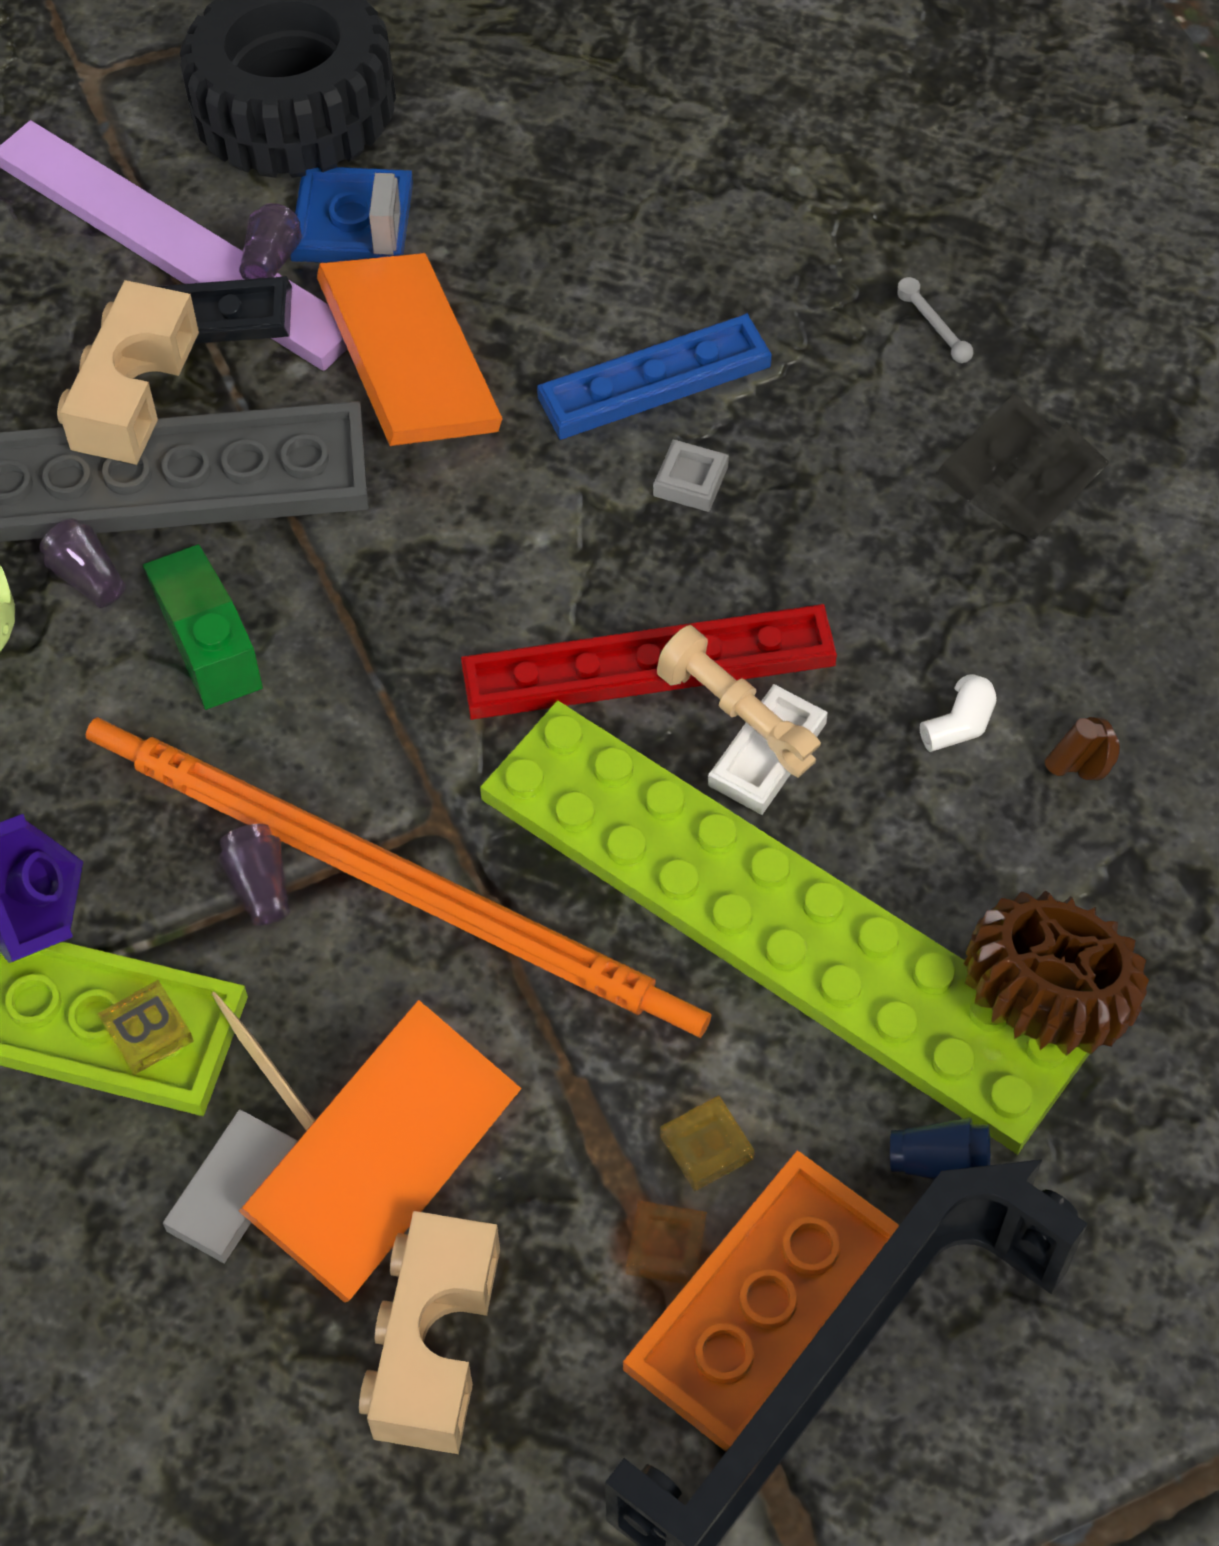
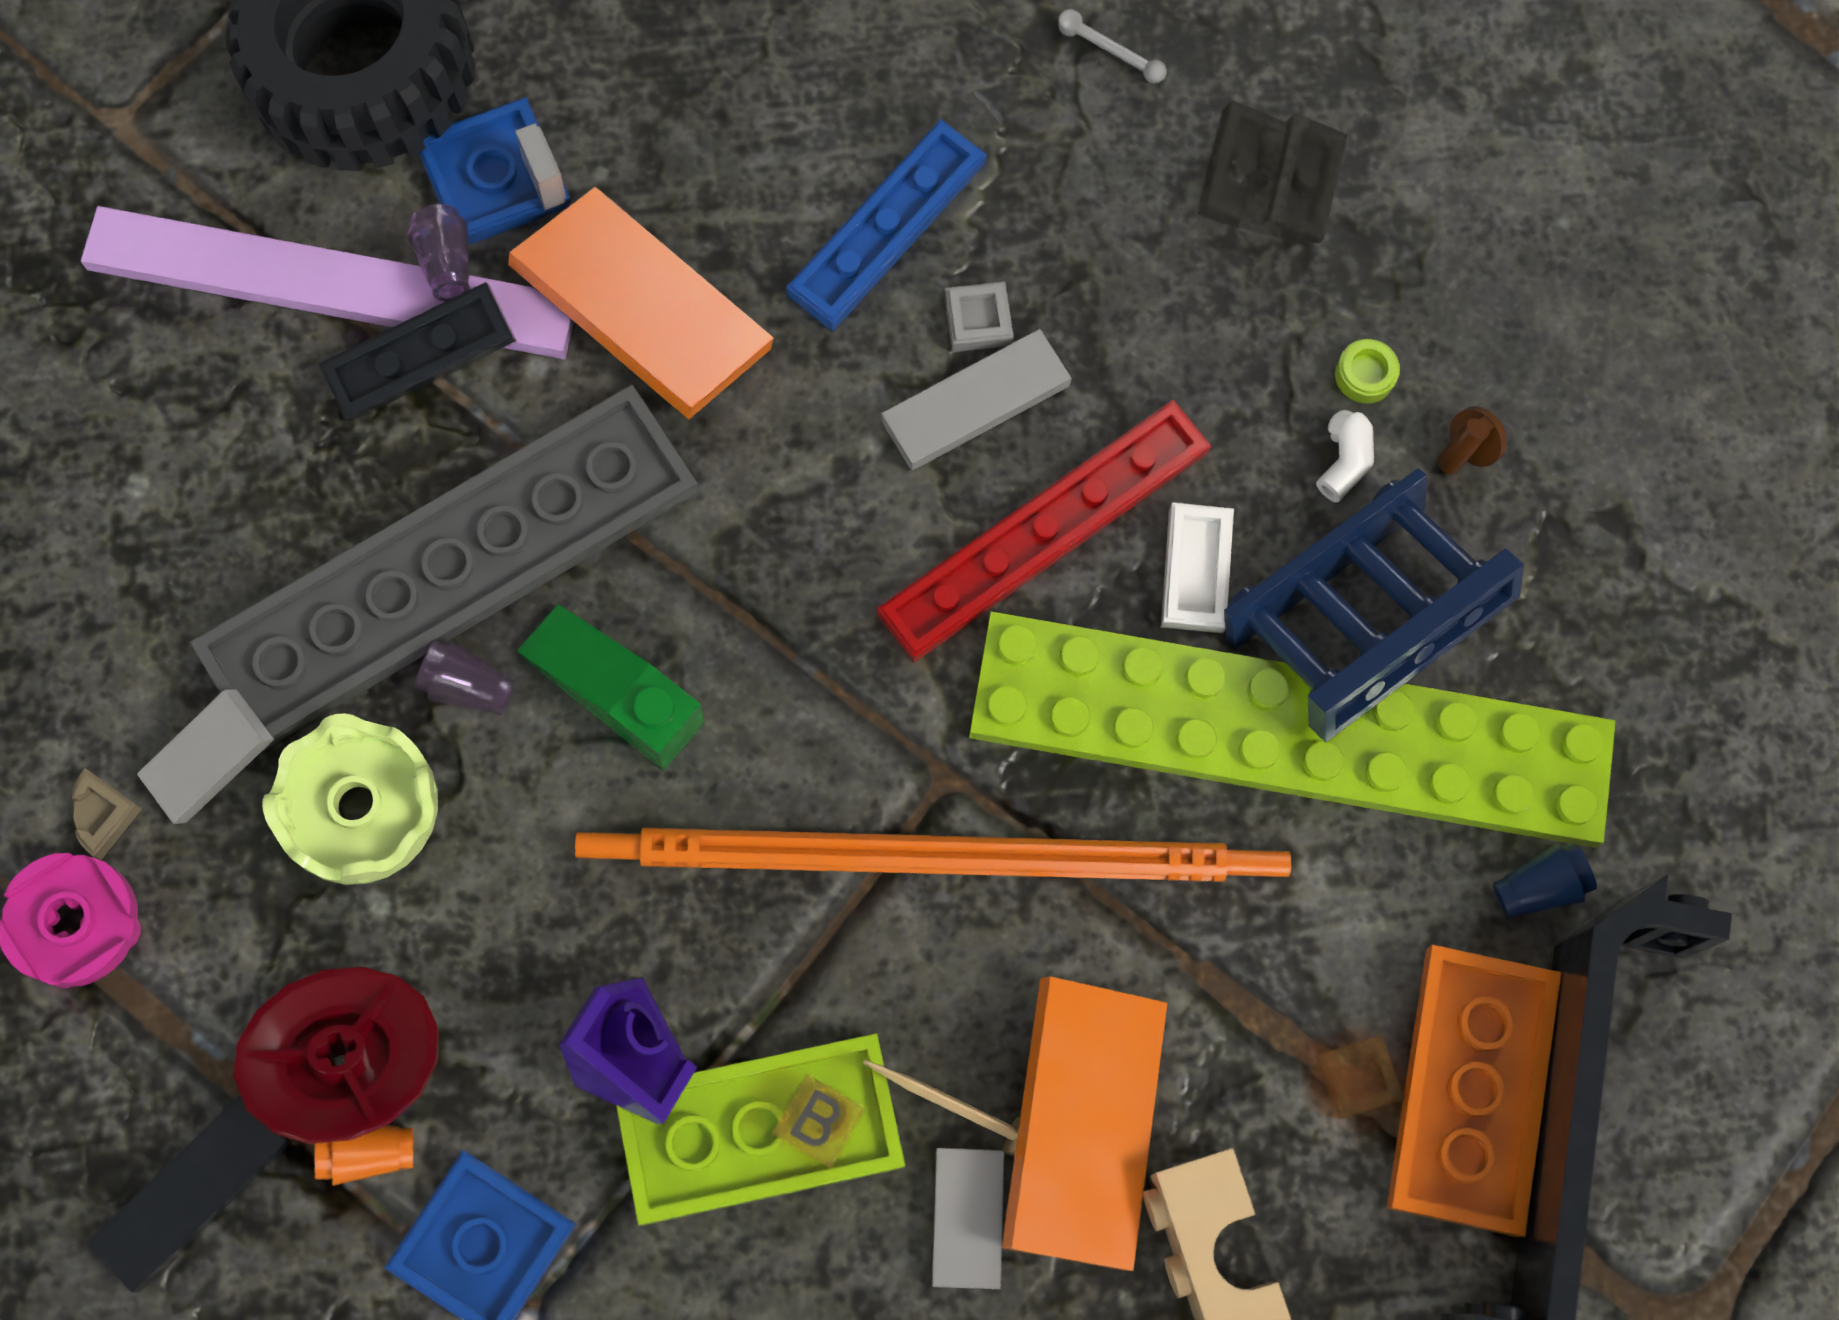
camera: 35 degrees left, 15 degrees up
tan arch [57,280,199,465] -> none
clear purple cone [218,824,290,926] -> none
tan piece [657,625,821,778] -> none
clear yellow tile [660,1095,755,1191] -> none
reddish brown gear [964,891,1149,1056] -> none
none -> light grey tile [881,329,1072,471]
none -> dark blue fence [1224,468,1524,743]
none -> lime tile [1335,339,1400,404]

